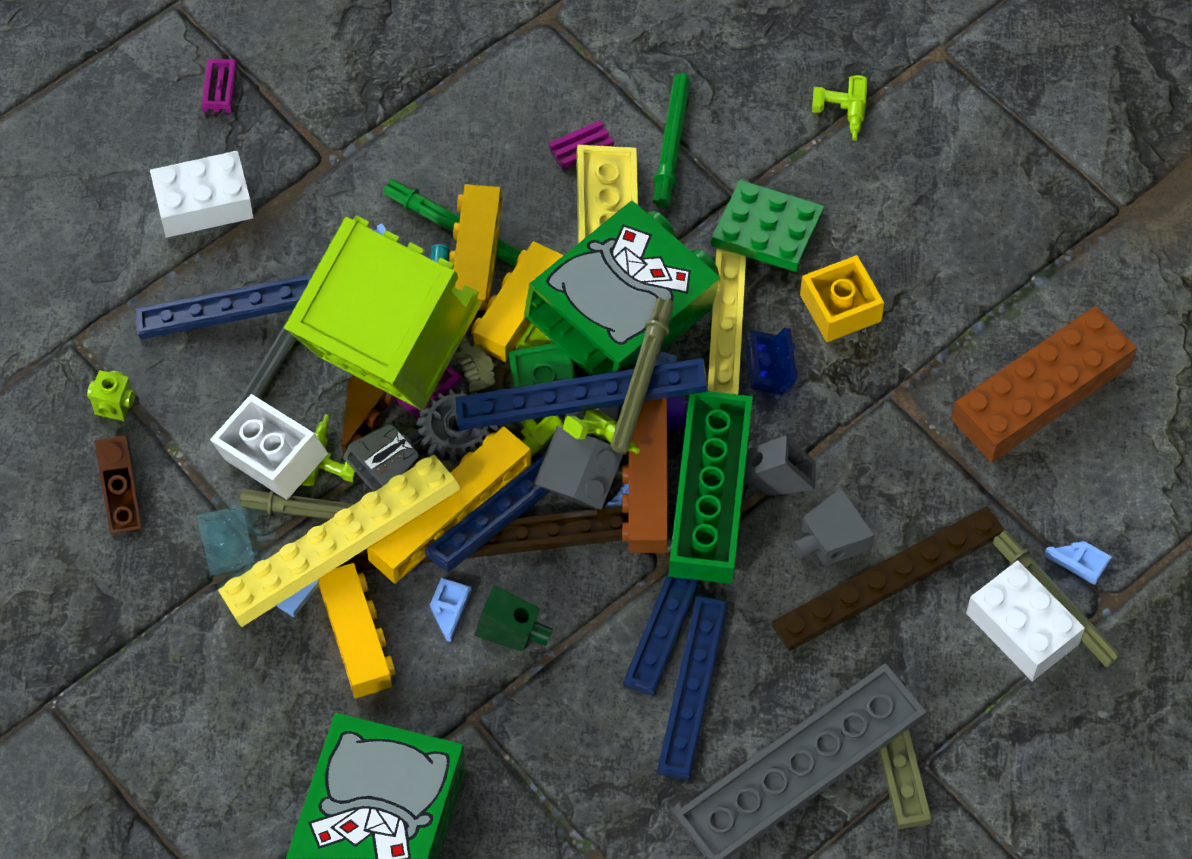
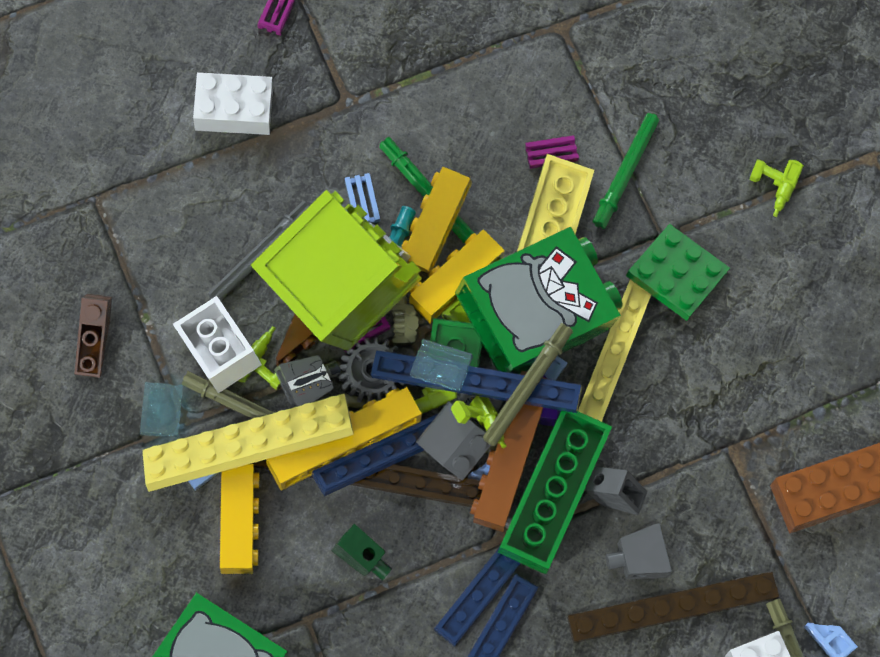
camera: 10 degrees right, 10 degrees up
lime brick [87,370,135,421] -> none
dark blue tile [136,274,313,339] -> none
light blue tile [430,577,472,642] -> none
clear blue bracket [744,327,798,395] -> none
yellow brick [800,255,884,343] -> none
none -> clear light blue plate [410,339,473,392]

